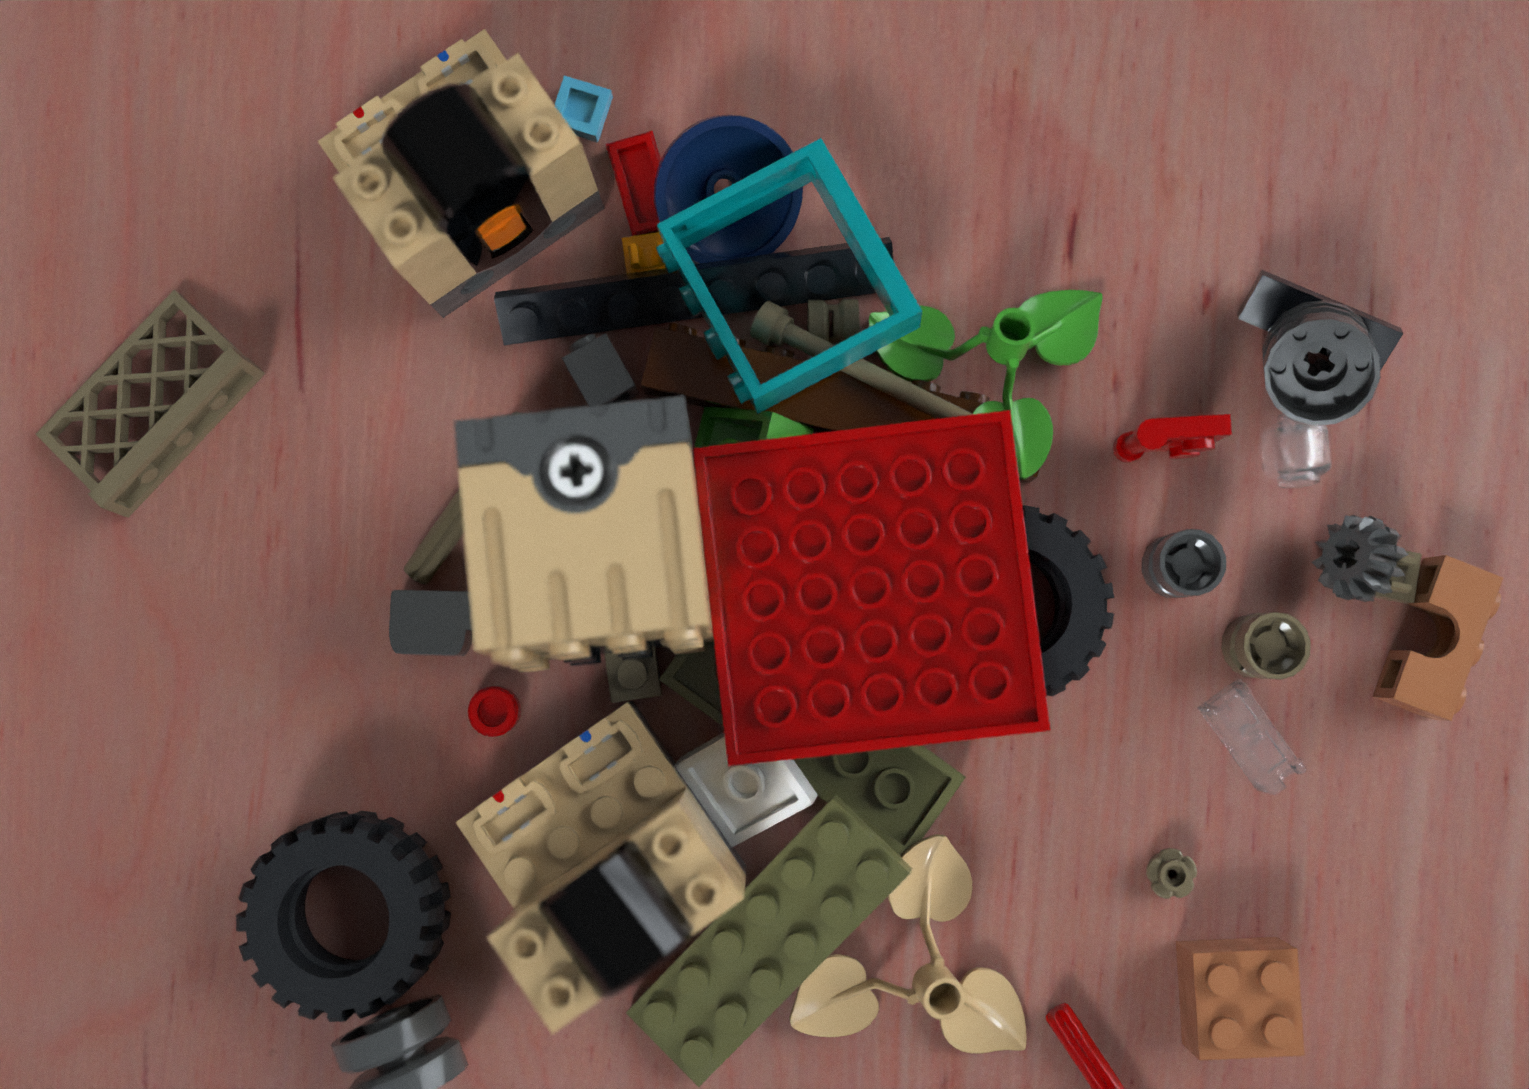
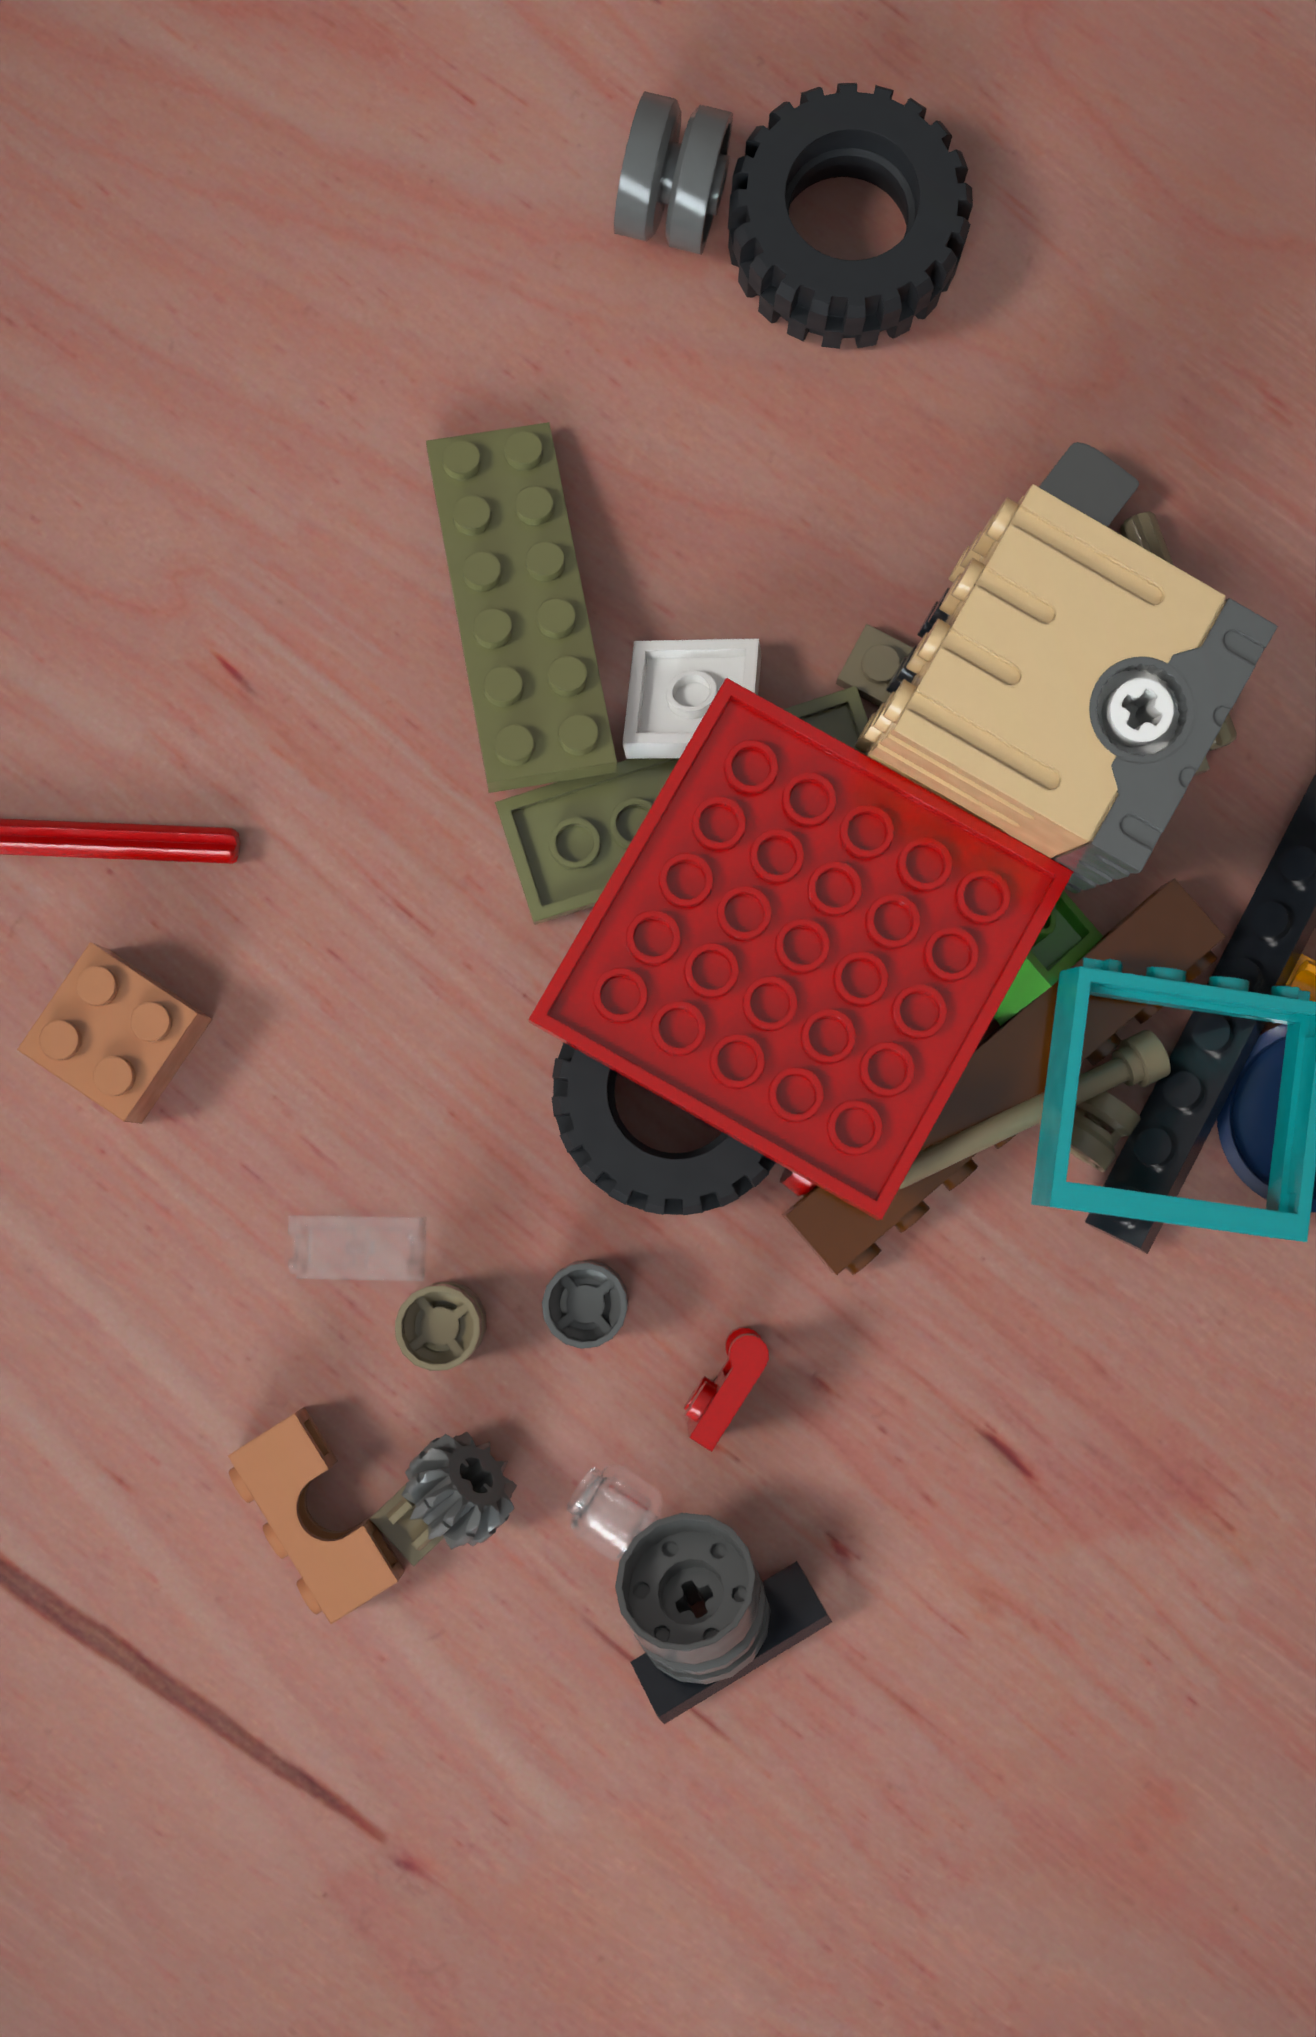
camera: 125 degrees right, 0 degrees up
tan piece [456,700,747,1034] -> none
red tile [468,686,521,737] -> none
dark grey brick [562,333,640,407] -> none
tan plant [789,834,1026,1054] -> none
bright green plant [868,290,1102,480] -> none
dark tan plate [1146,848,1197,899] -> none

